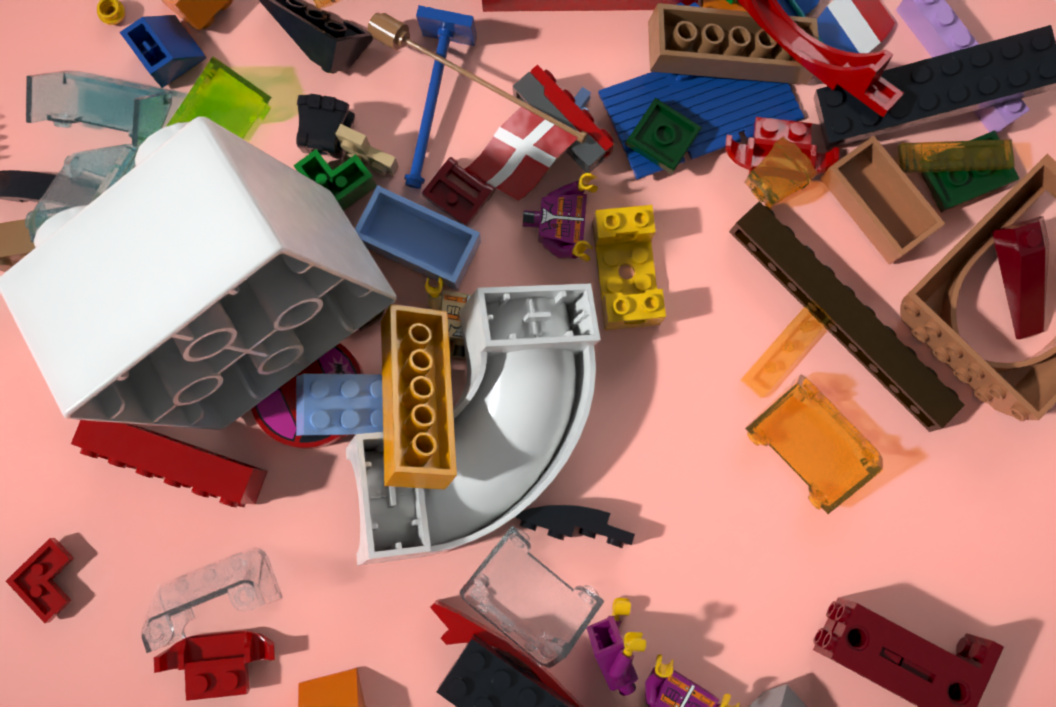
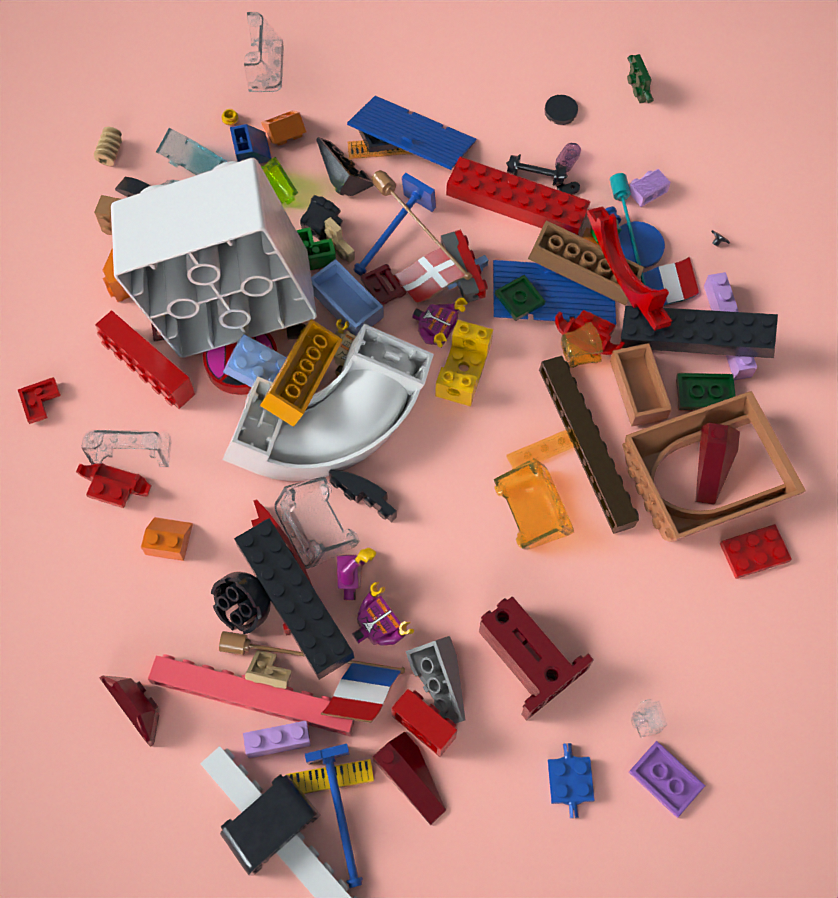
camera: 25 degrees right, 15 degrees down
clear yellow tile [898,139,1015,173] -> none

